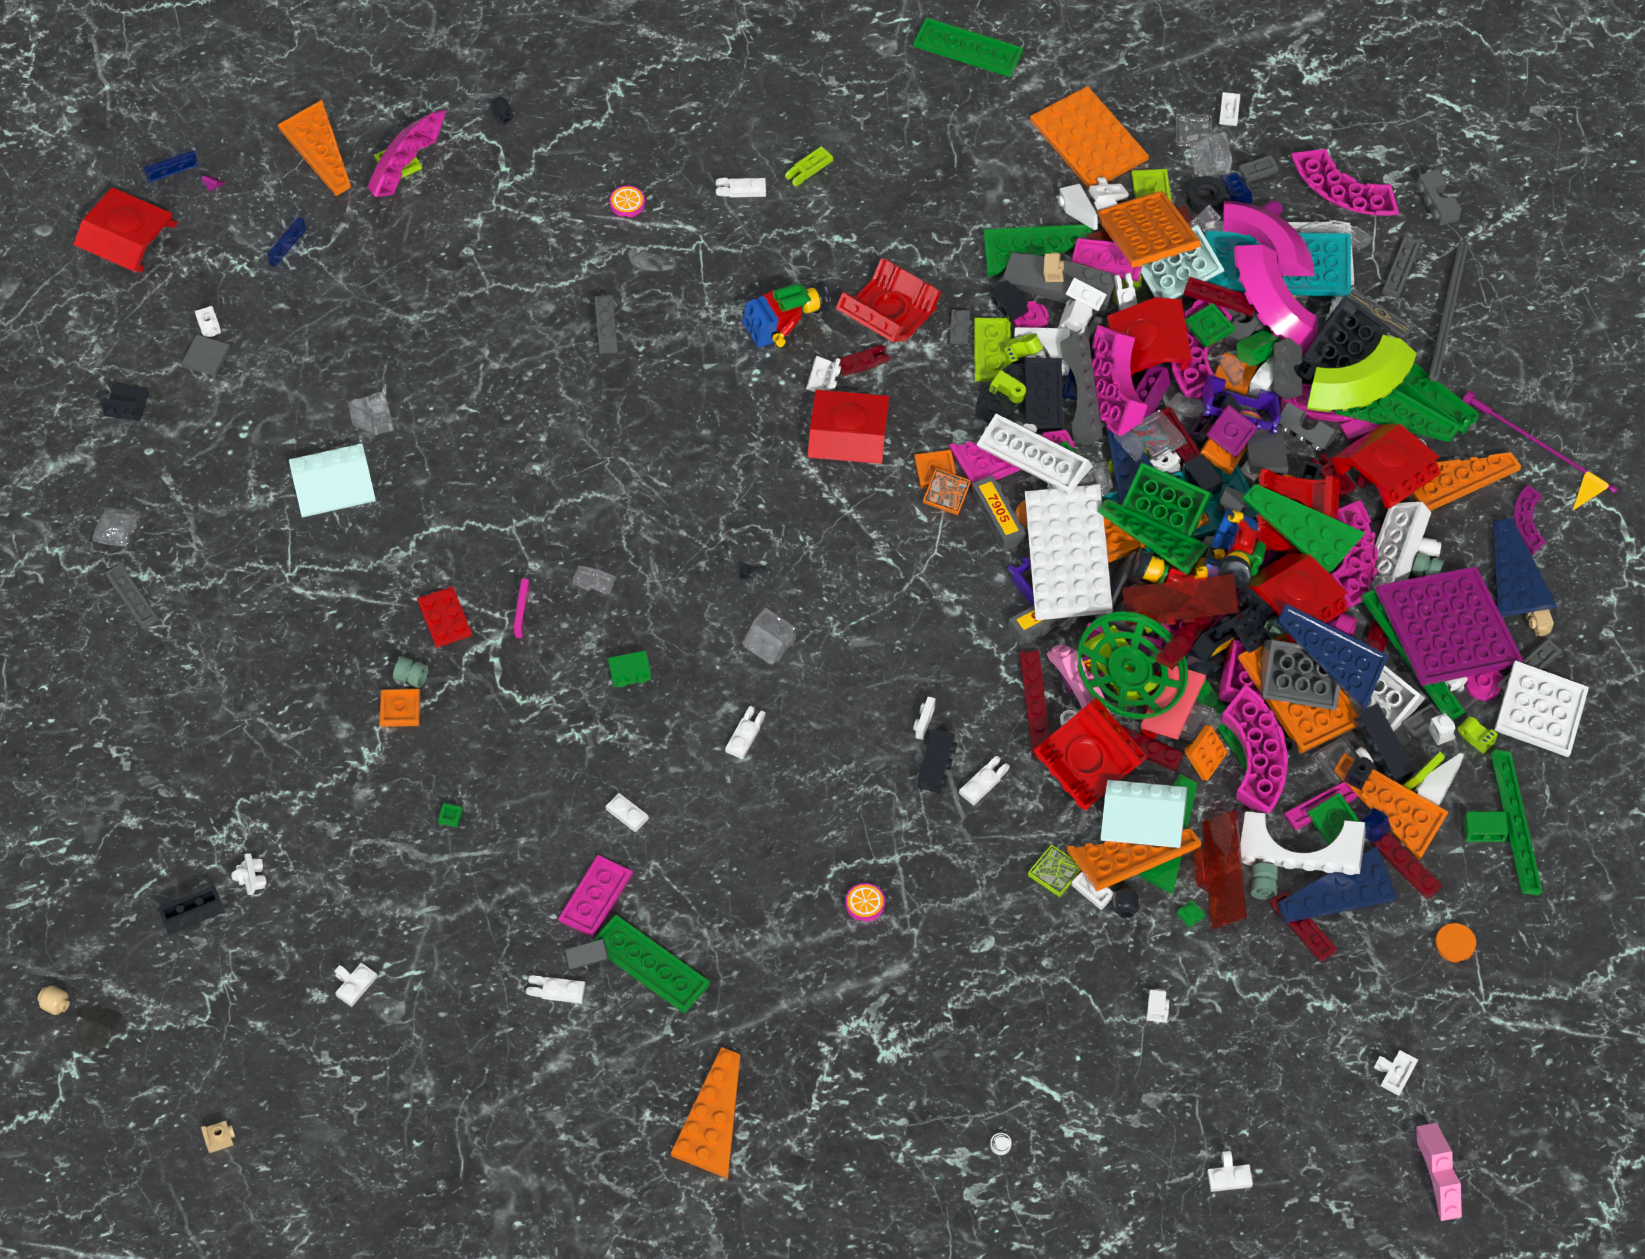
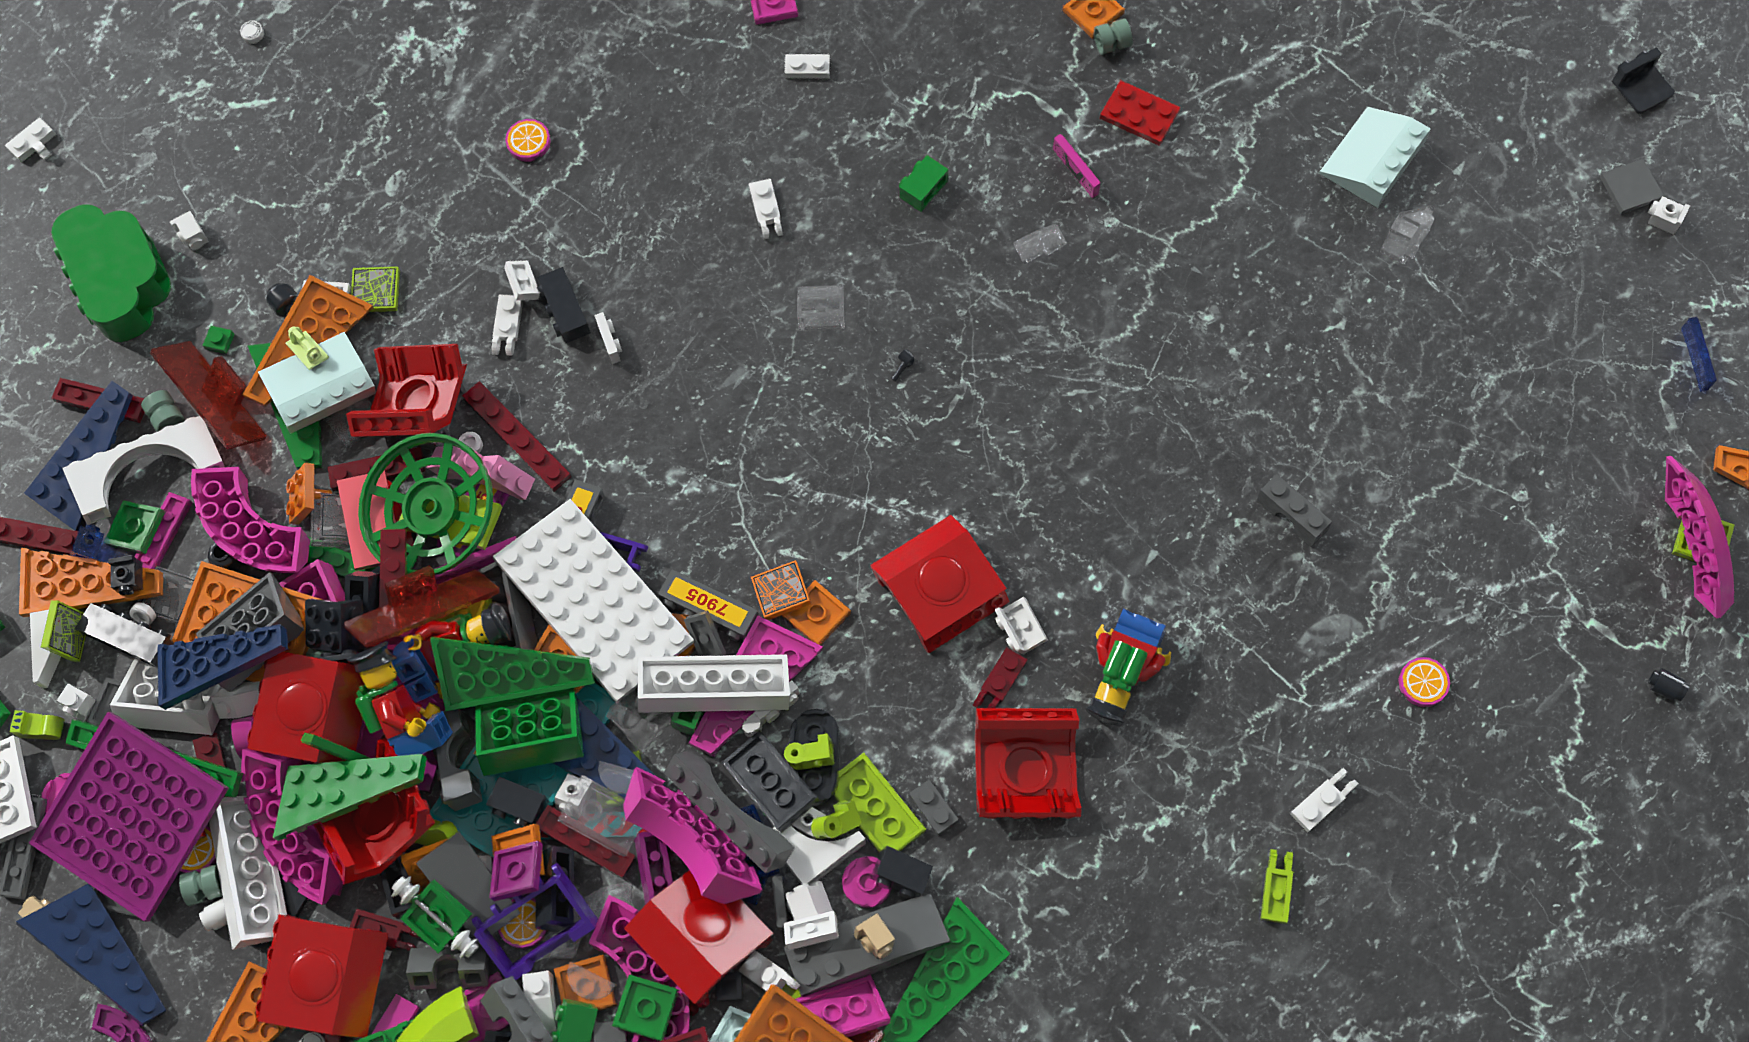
camera: 145 degrees right, 10 degrees up
none -> green brick [51,204,171,342]
none -> yellowish green hinge [286,327,329,370]
none -> green tile [301,733,371,761]
none -> green plate [392,876,479,959]
none -> white plate [504,261,540,301]
none -> dark grey plate [684,610,727,656]

